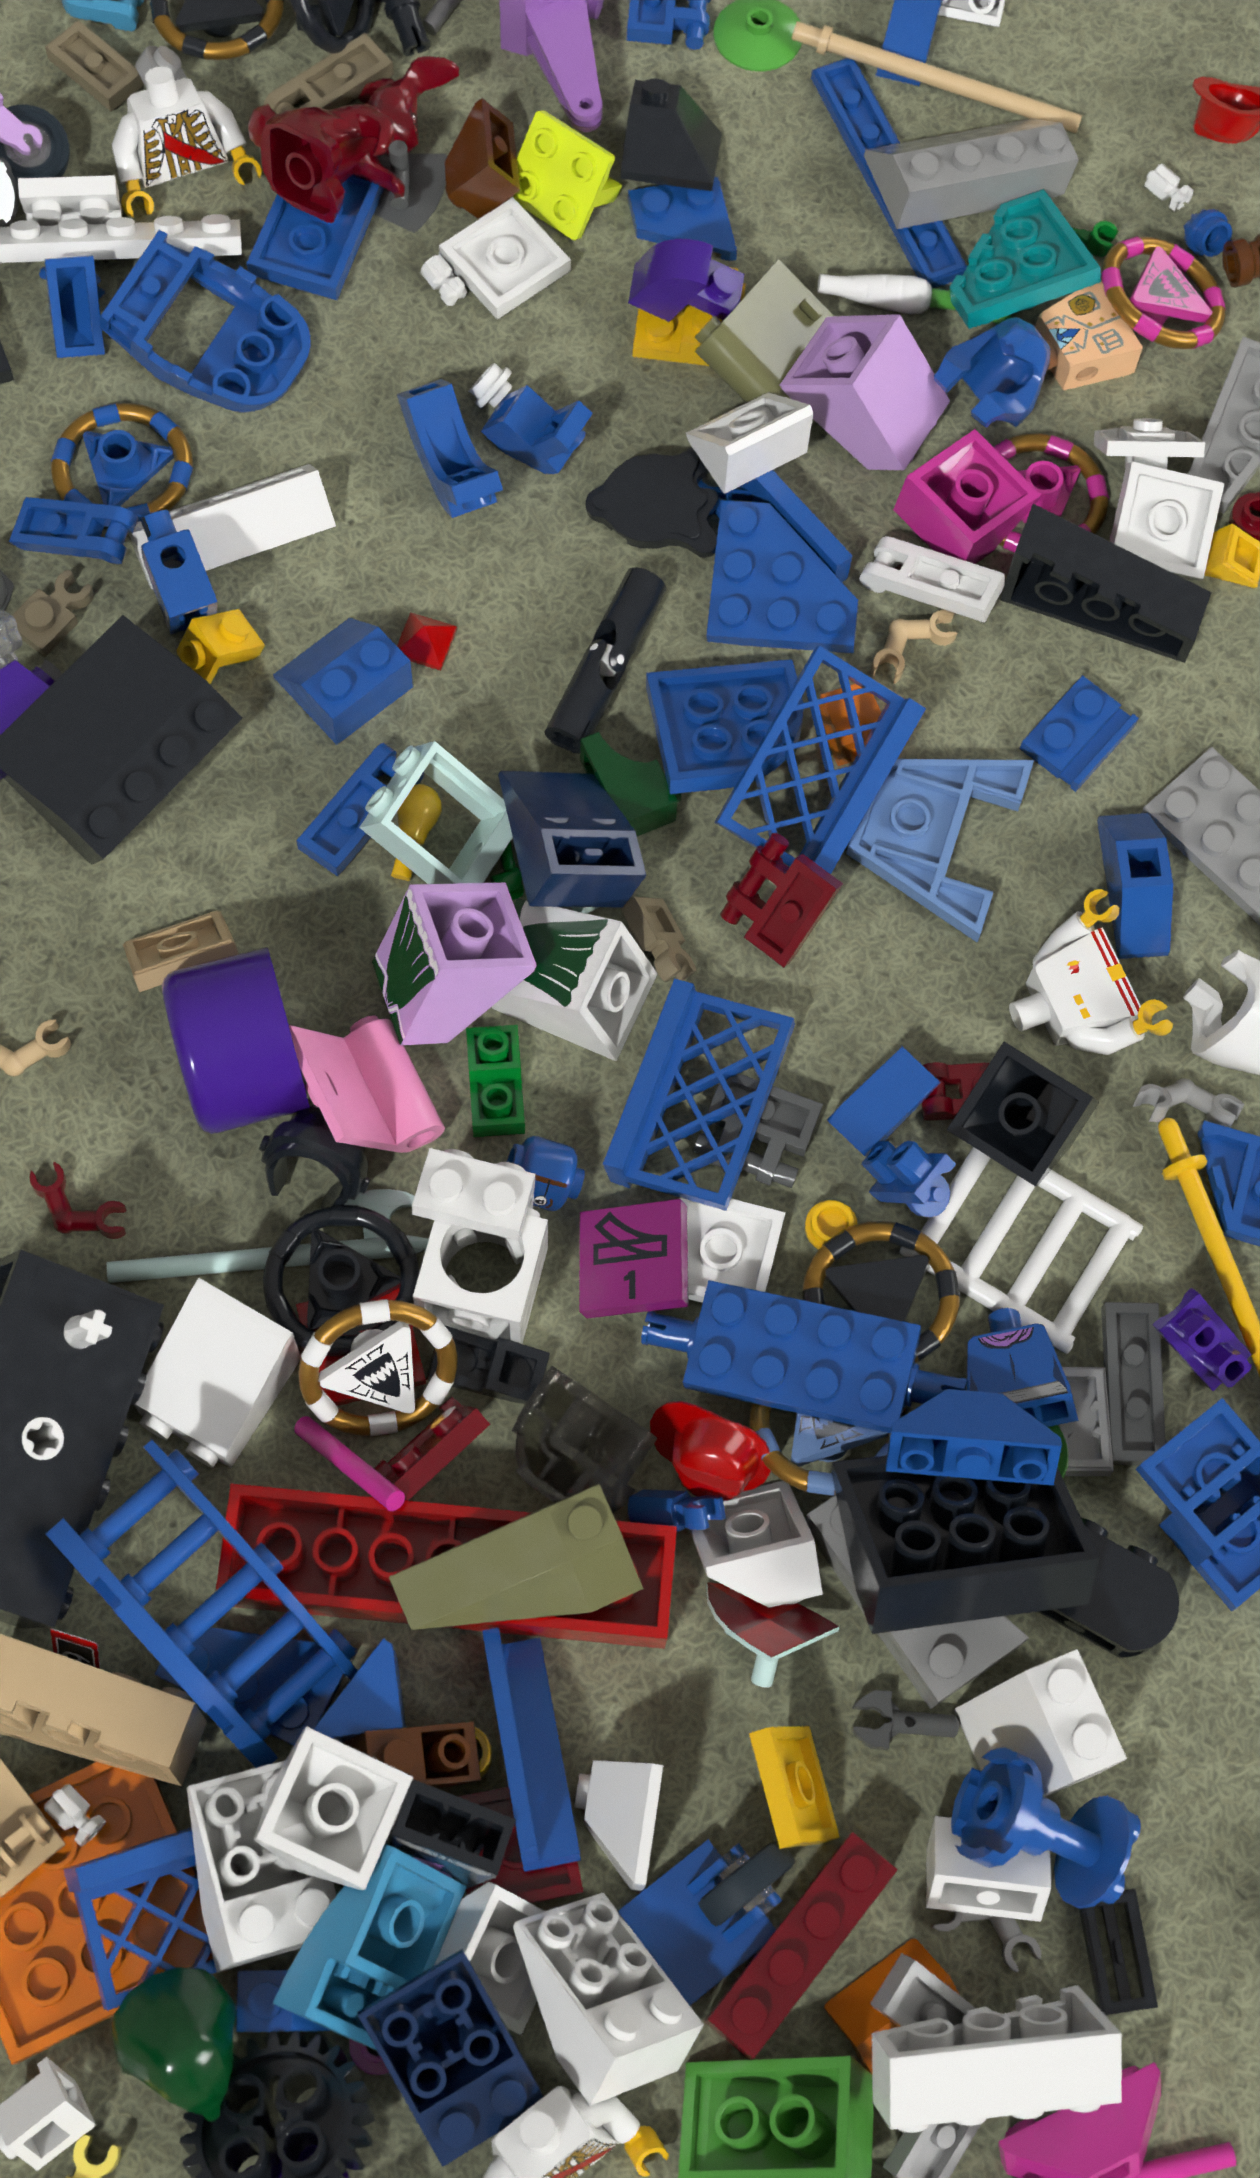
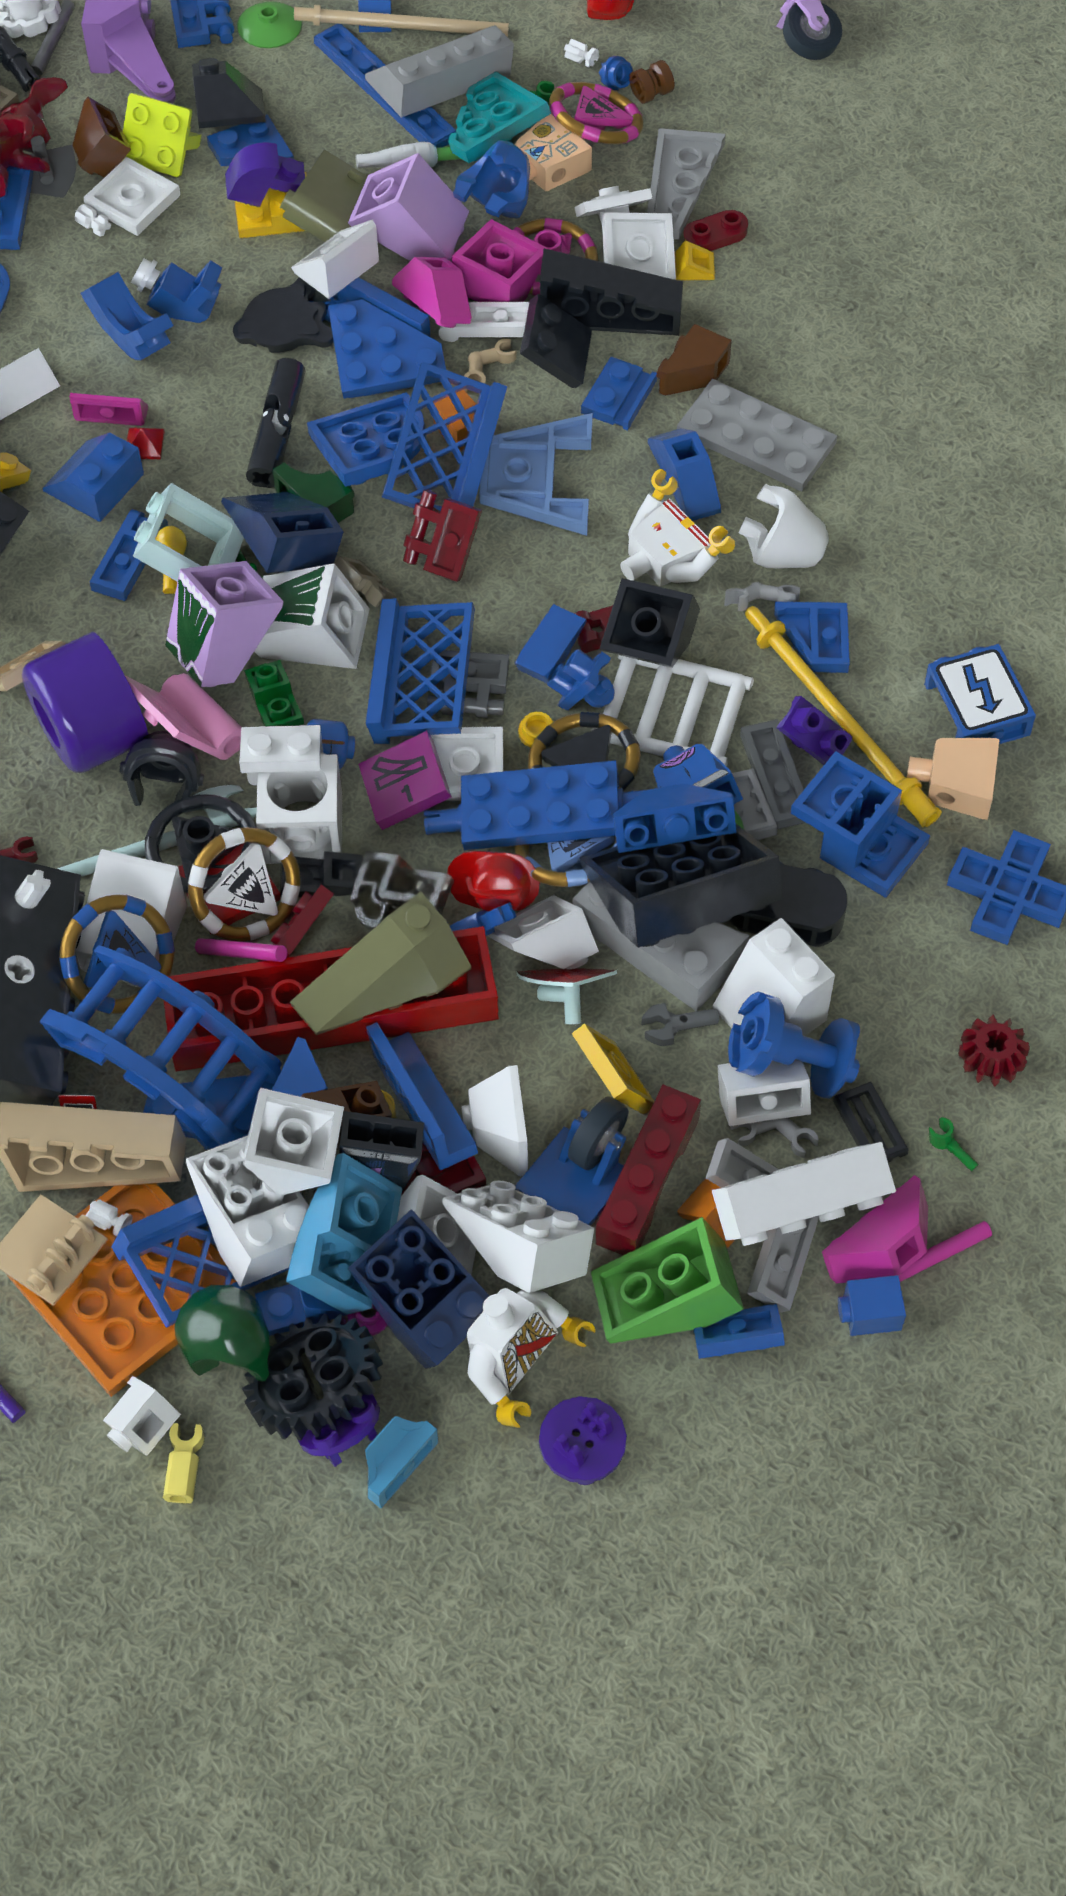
camera: 10 degrees left, 10 degrees down
none -> piece [59,894,175,1014]
none -> dark pink slope [69,393,148,426]
none -> dark pink slope [392,257,472,328]
none -> black plate [520,294,592,388]
none -> reddish brown slope [657,324,732,396]
none -> green hand [929,1117,979,1172]

